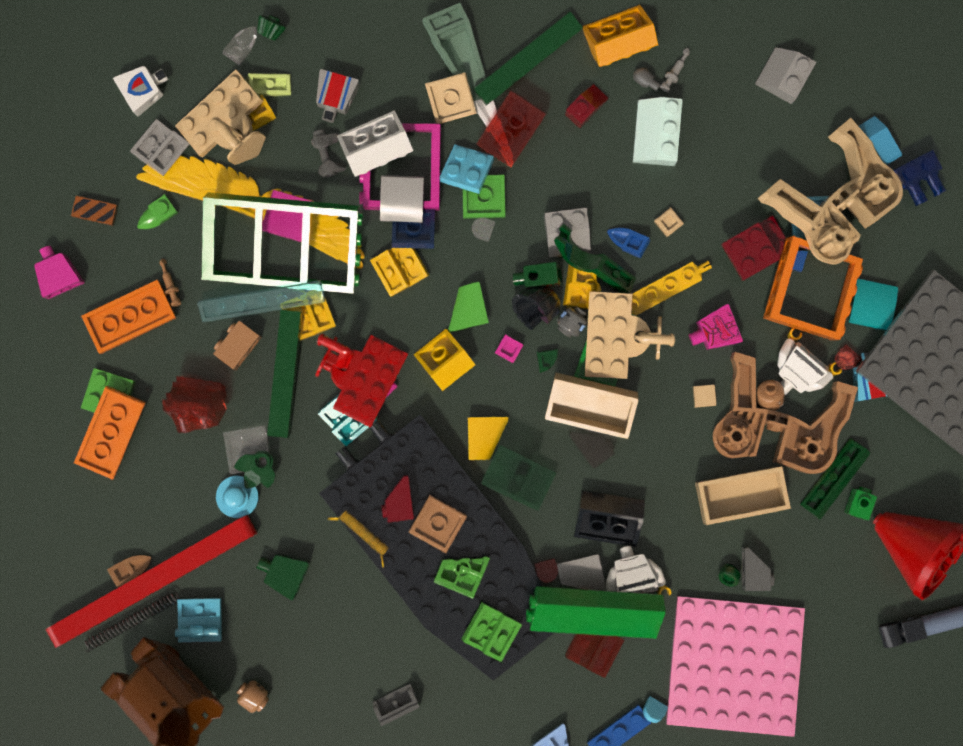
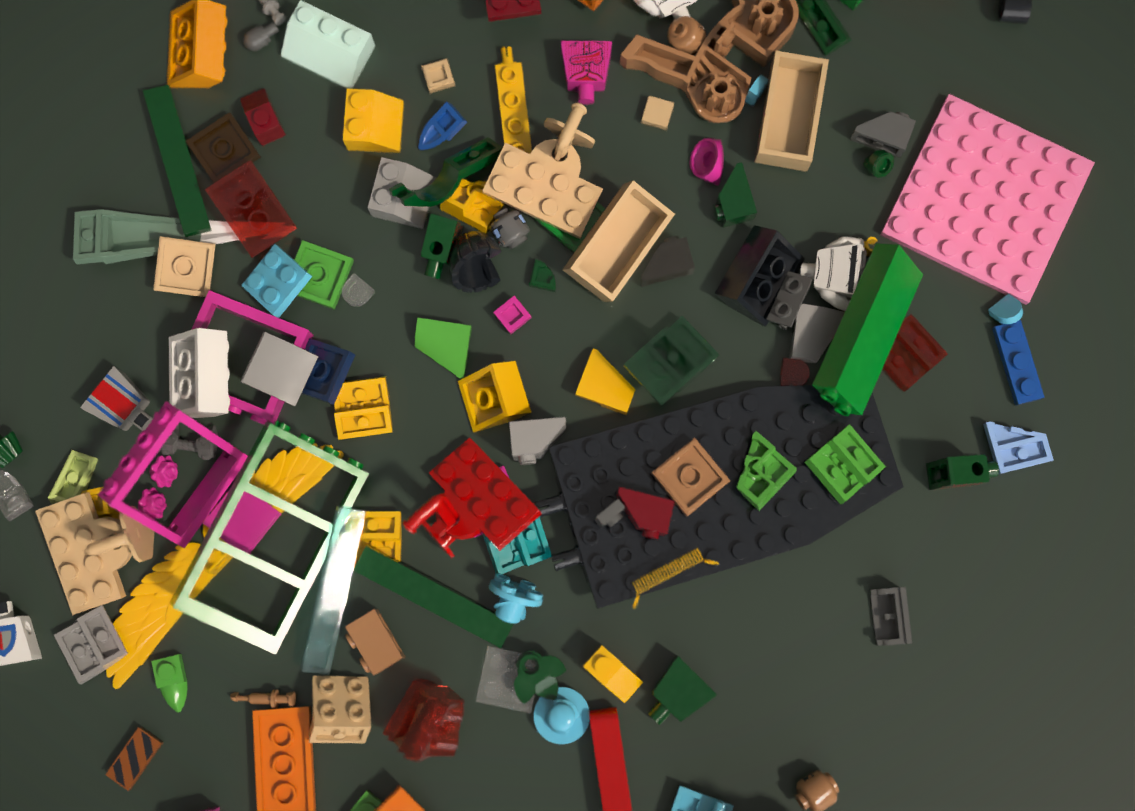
camera: 70 degrees left, 5 degrees down
none -> dark pink window [98,401,247,548]
none -> dark pink plant [138,487,167,520]
none -> dark pink plant [149,455,178,488]
none -> dark brown plate [186,112,261,186]
none -> tan bracket [309,676,371,743]
none -> yellow slope [343,89,404,153]
none -> medium azure plate [489,573,544,624]
none -> light grey slope [509,417,566,465]
none -> yellow slope [583,645,643,703]
none -> dark grey plate [594,499,625,528]
none -> dark pink piece [690,138,724,186]
none -> dark green slope [713,162,757,228]
none -> medium azure tile [745,74,769,106]
none -> dark grey hinge [767,271,813,330]
none -> dark green torso [926,454,999,490]

